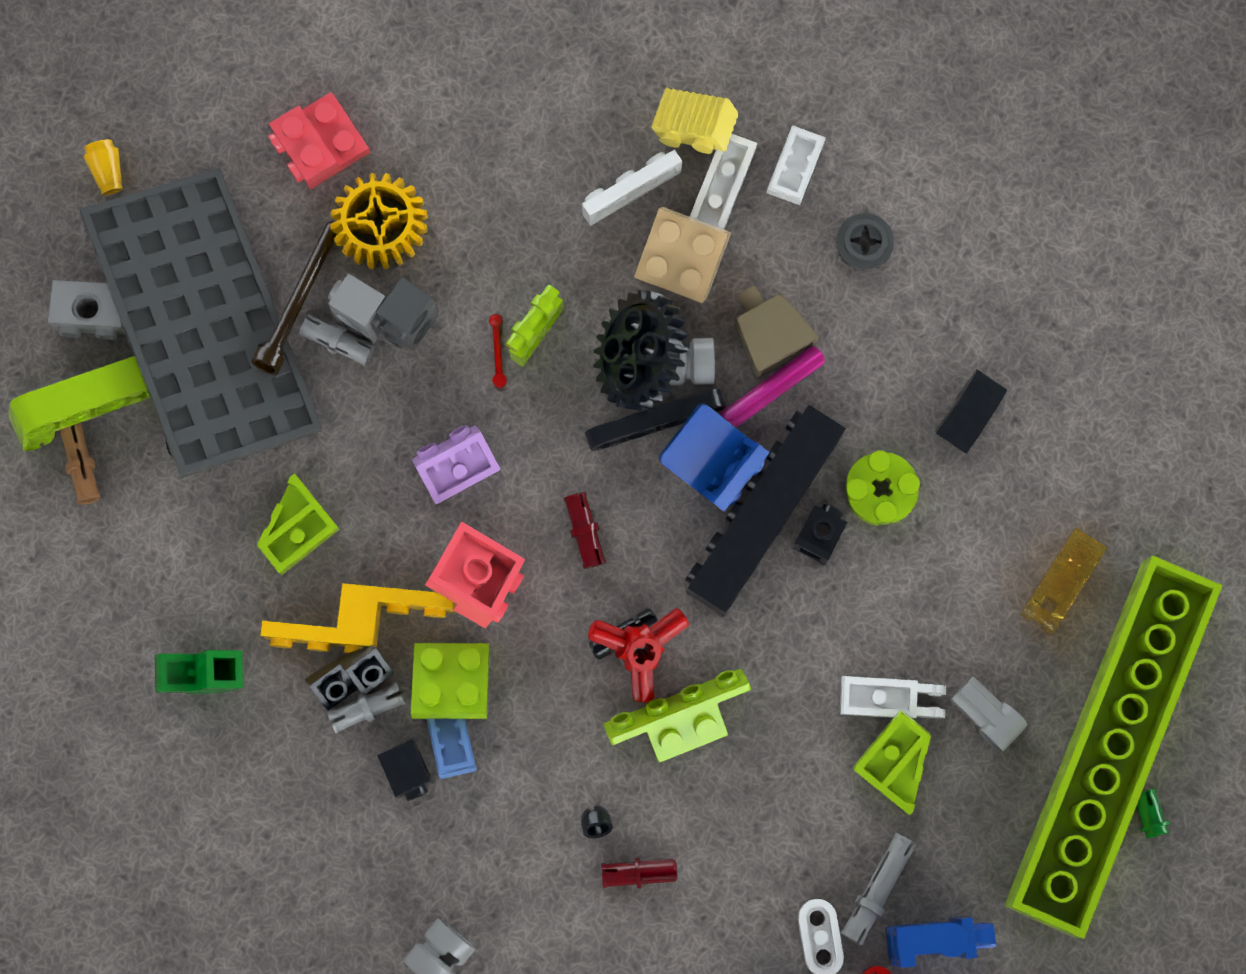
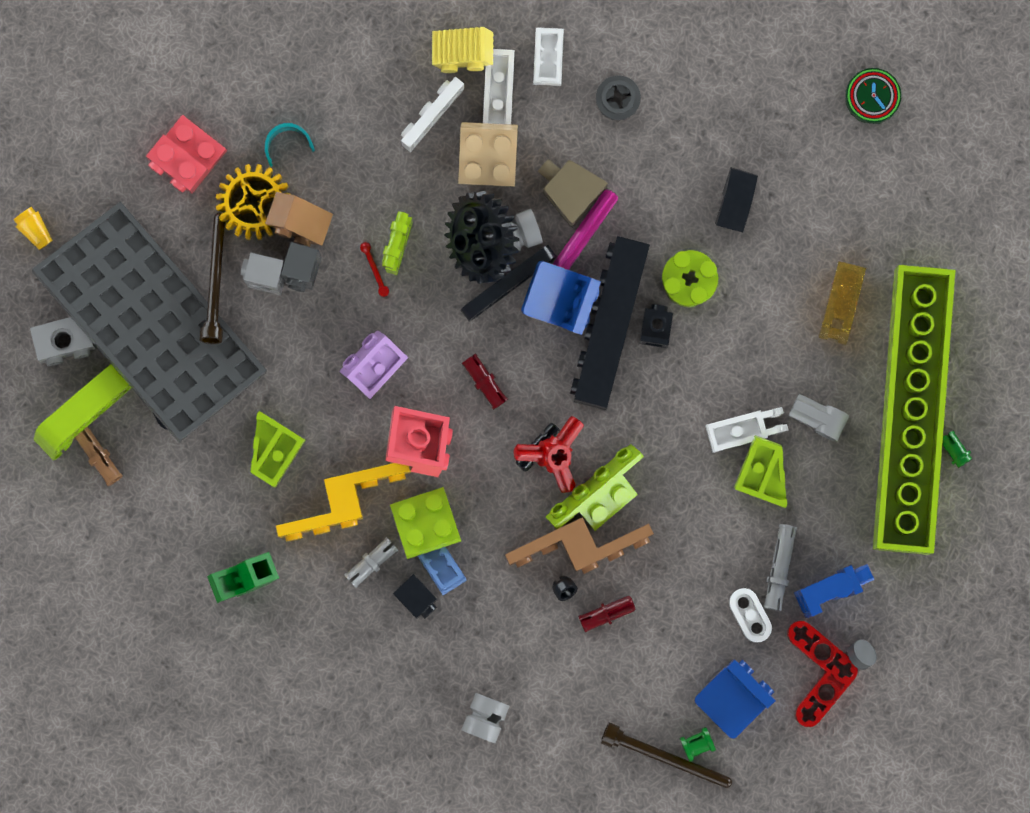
camera: 20 degrees left, 5 degrees up
light grey pin [299,314,375,366] -> none
black slope [304,645,394,711] -> none
none -> teal helmet [265,123,315,167]
none -> medium nougat brick [265,192,333,247]
none -> medium nougat bracket [505,518,654,574]
none -> tile [845,68,902,124]

